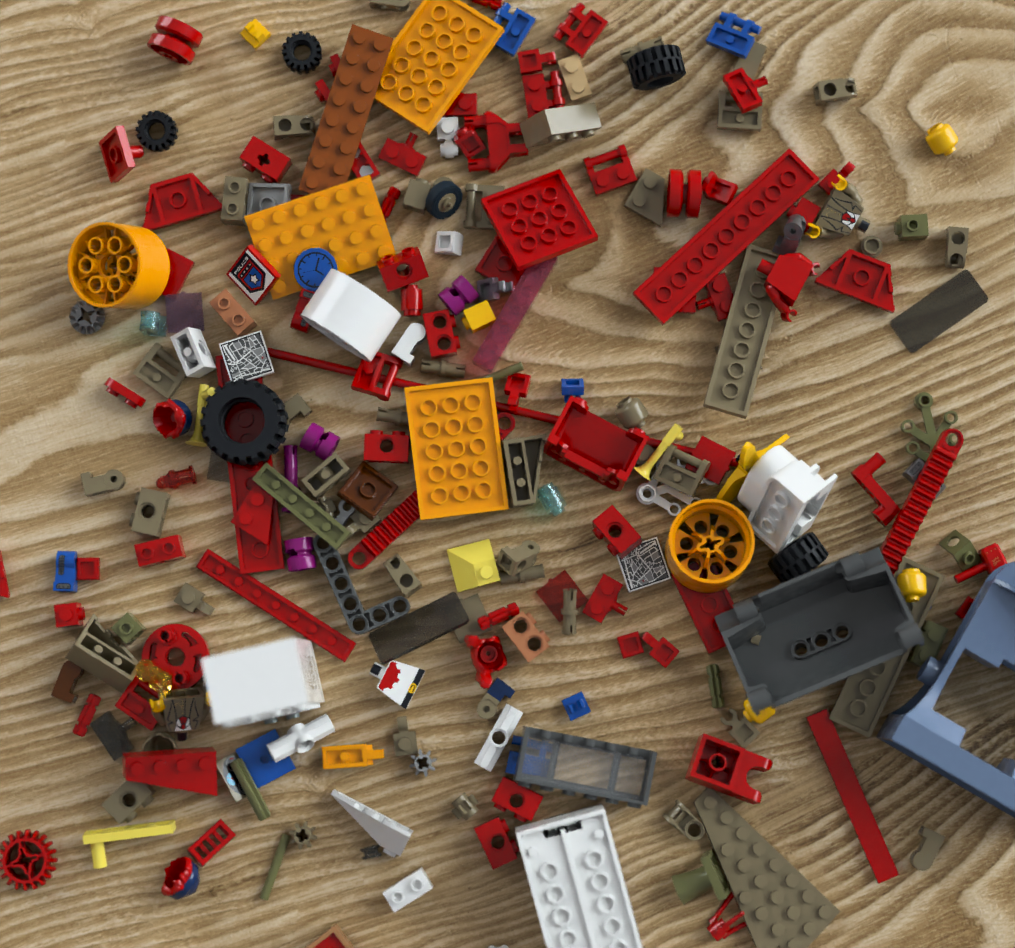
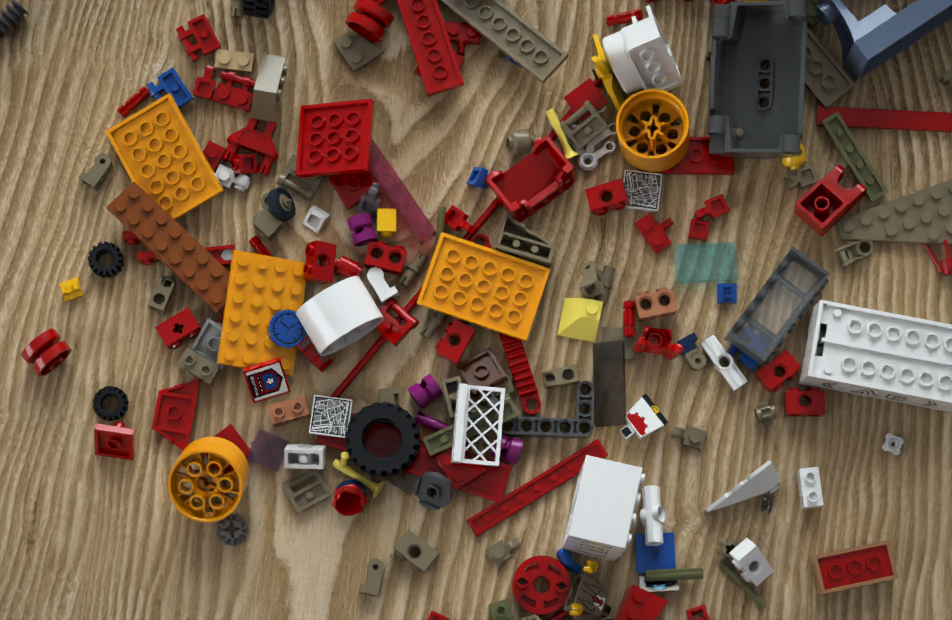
camera: 65 degrees left, 5 degrees down
red plate [104,377,146,409] -> none
red brick [134,534,186,568] -> none
clear yellow plate [136,659,172,697] -> none
clear light blue leg [139,311,168,337] -> none
clear red piece [156,465,197,490] -> none
light orange hinge [322,744,385,769] -> none
red plate [378,132,427,177] -> none
light grey gear [409,749,437,777] -> none
clear red piece [536,570,588,623] -> none
clear light blue brick [537,482,567,517] -> none
dark tan pin [561,588,579,635] -> none
red plate [583,144,637,196] -> none
olive plant [672,849,730,905] -> none
olive axle [706,664,725,708] -> none
black tyre [768,532,829,583] -> none
none -> dark grey plate [414,471,453,510]
none -> white fence [451,383,505,466]
none -> red axle [606,9,643,26]
none -> clear light blue piece [674,242,738,283]
none -> white brick [730,538,774,586]
none -> olive plate [821,112,888,202]

